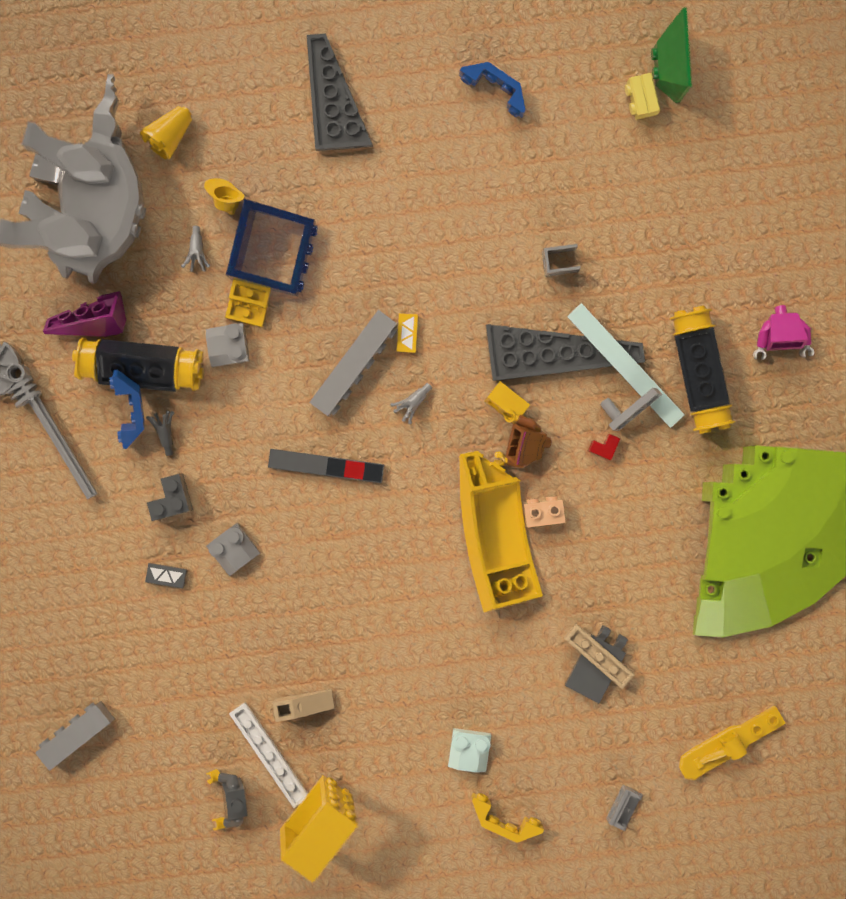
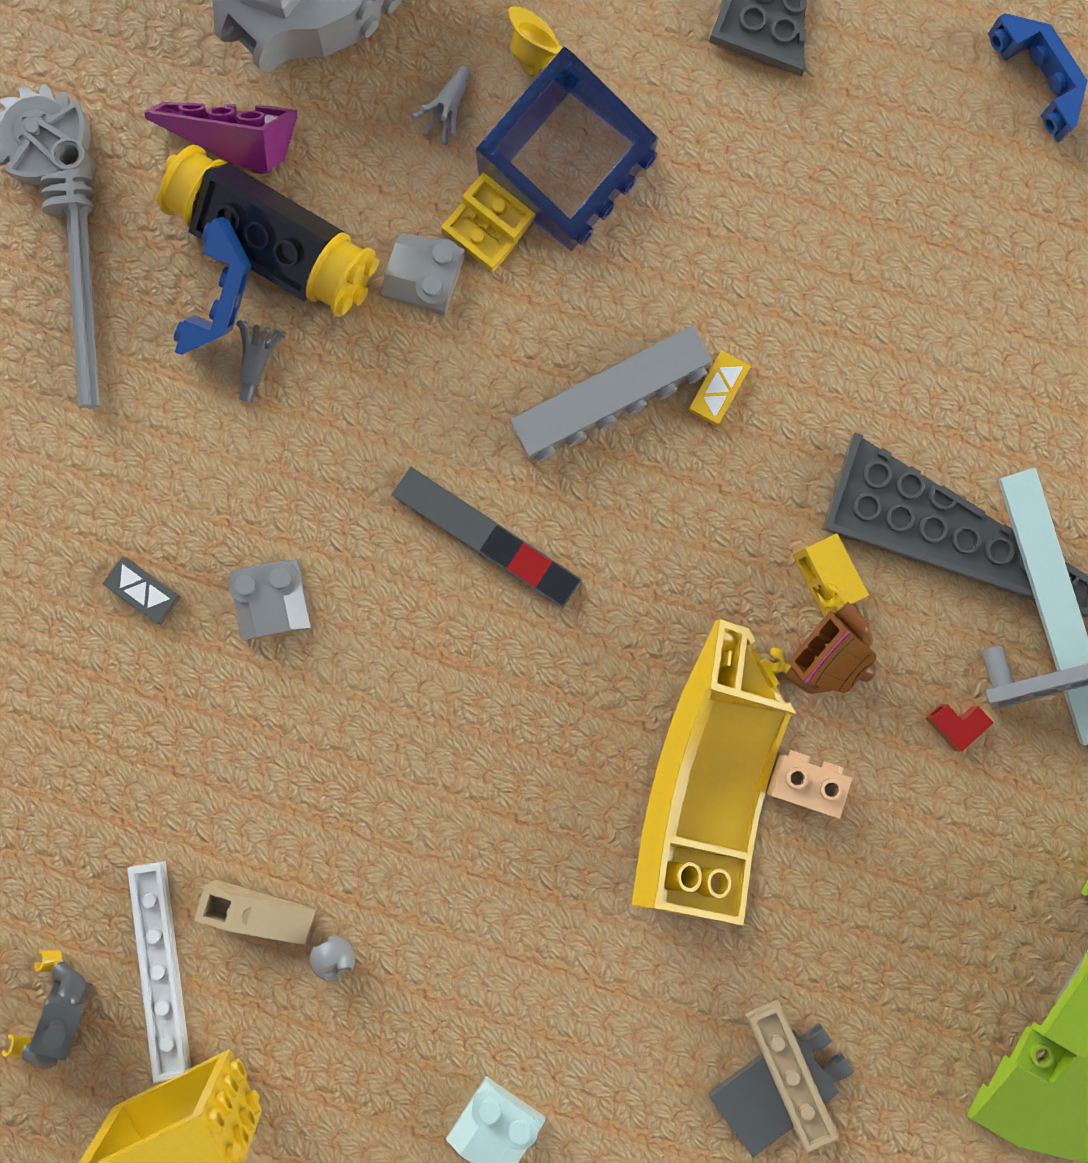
camera: 25 degrees right, 5 degrees down
dark grey brick [147,473,193,521] -> none
light grey piece [390,383,432,424] -> none
light grey piece [542,244,581,277] -> none
none -> light grey piece [310,936,355,981]

